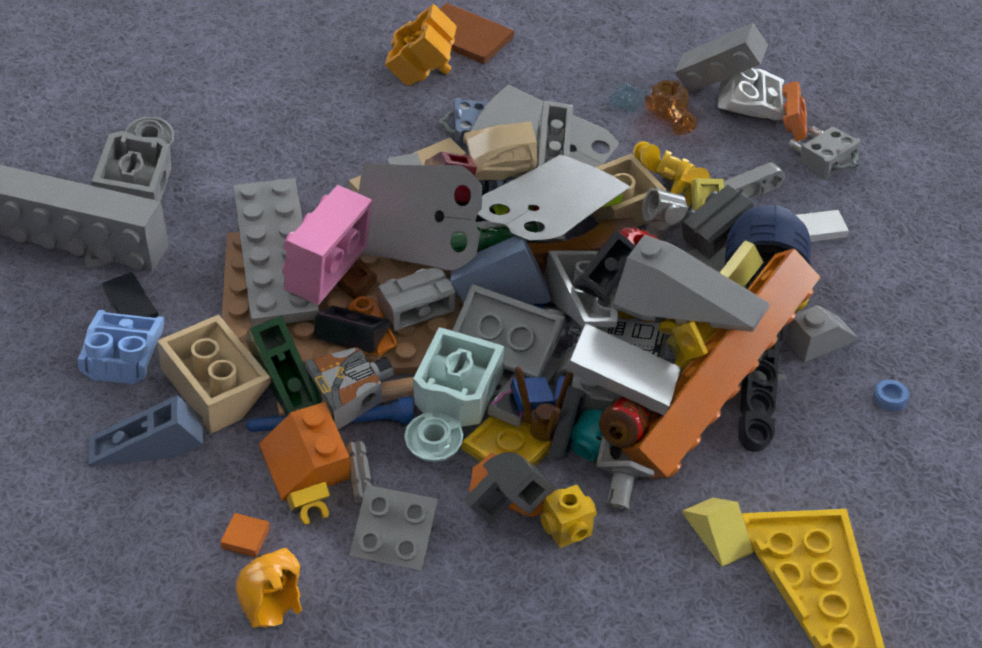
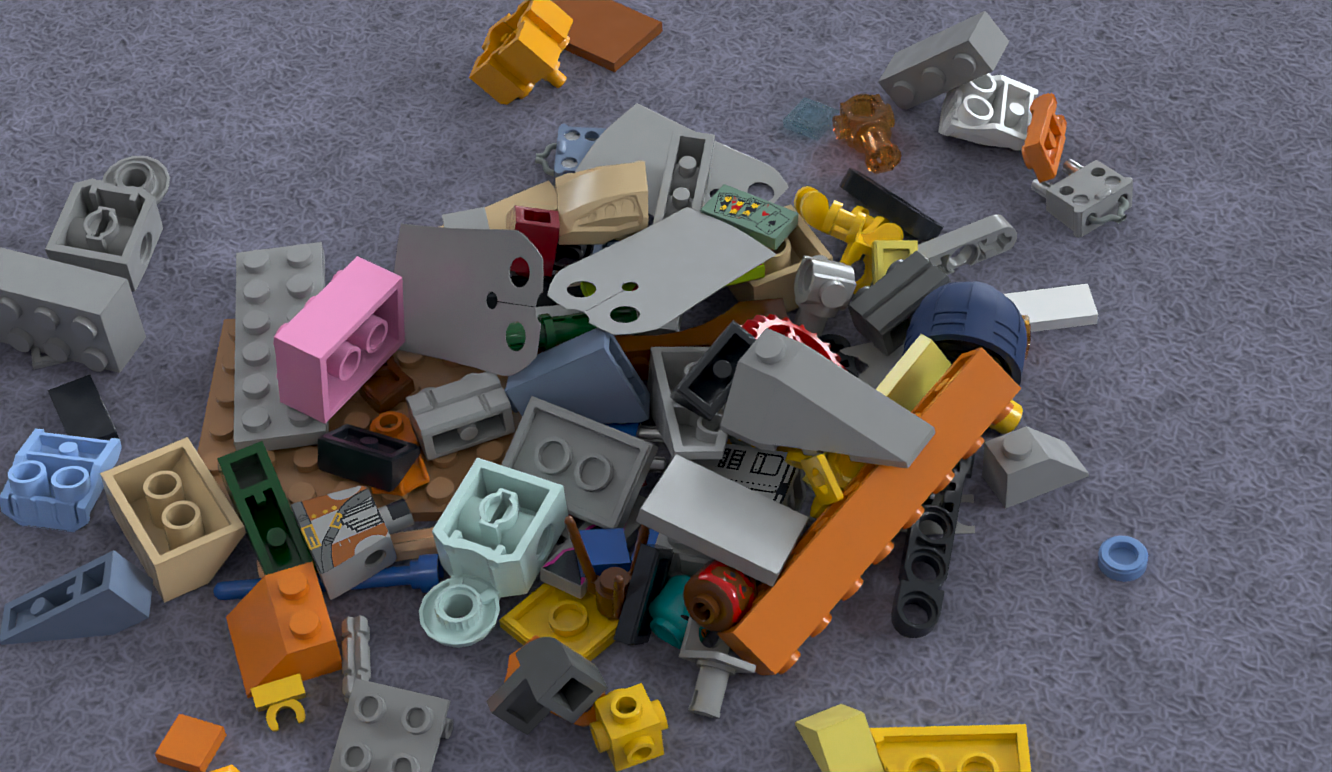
camera: 10 degrees right, 0 degrees up
none -> sand green tile [701,184,798,250]
none -> black beam [839,167,944,242]

